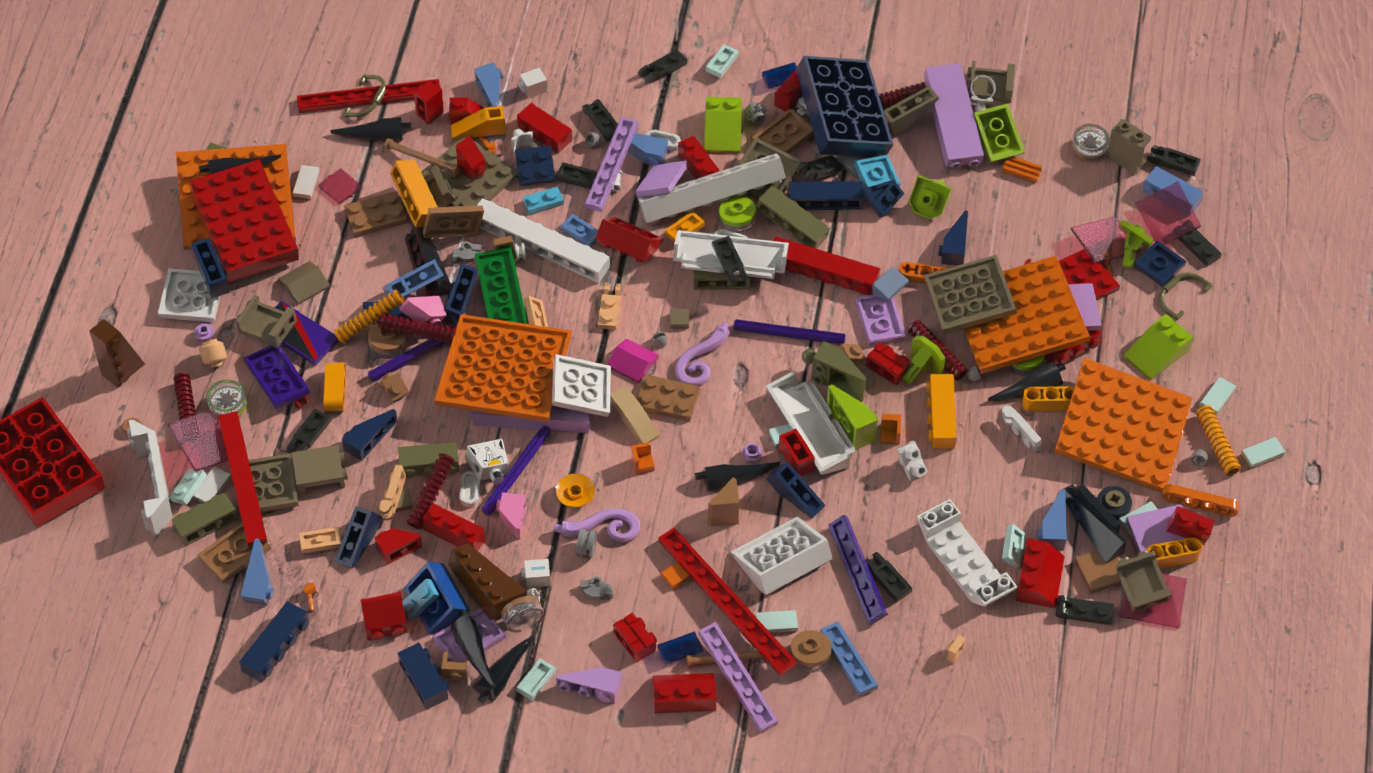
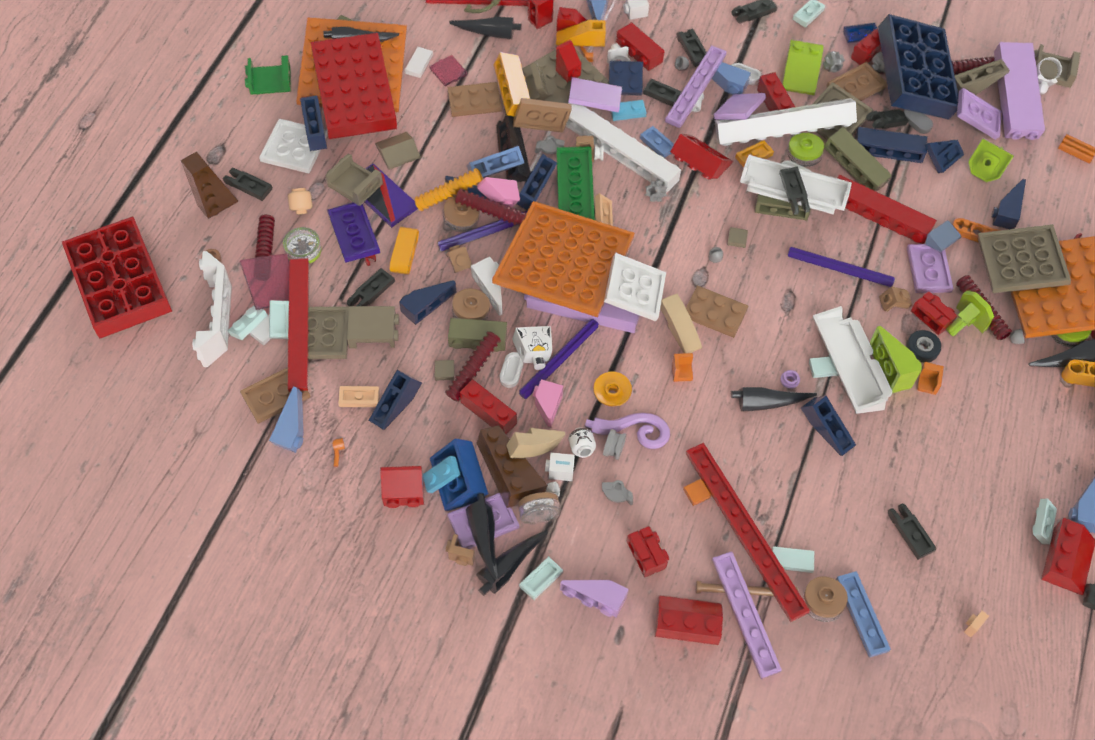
camera: 10 degrees right, 5 degrees up
olive brick [171,492,238,547] -> none
lavender plate [195,324,214,342] -> none
dark blue brick [239,601,309,683] -> none
red slope [374,528,422,565] -> none
light nougat hinge [379,465,406,521] -> none
medium nougat bar [384,138,461,175] -> none
dark blue brick [397,643,450,710] -> none
light nougat hinge [597,282,621,330] -> none
dark pink slope [607,339,659,383] -> none
clear blue plate [657,631,703,665] -> none
lavender plant [675,322,730,386] -> none
medium nougat slope [708,477,740,526] -> none
white slope [731,517,833,595] -> none
red brick [778,429,815,476] -> none
olive slope [801,341,866,402] -> none
dark purple tile [828,515,888,625] -> none
medium azure tile [853,155,901,188] -> none
white hips [896,440,928,481] -> none
white slope [917,499,1018,607] -> none
light orange brick [926,374,957,449] -> none
lime slope [973,104,1025,163] -> none
white hinge [1002,405,1041,453] -> none
none -> pearl dark grey hinge [222,168,273,201]
none -> green panel [245,55,291,95]
none -> light aqua tile [269,300,289,339]
none -> medium nougat piece [452,288,490,320]
none -> white slope [471,257,502,316]
none -> tan slope [506,428,566,458]
none -> lavender tile [568,77,622,112]
none -> white head [568,427,596,458]
none -> light grey gear [645,181,667,202]
none -> black bush [906,330,942,363]
none -> lavender tile [957,88,1002,140]

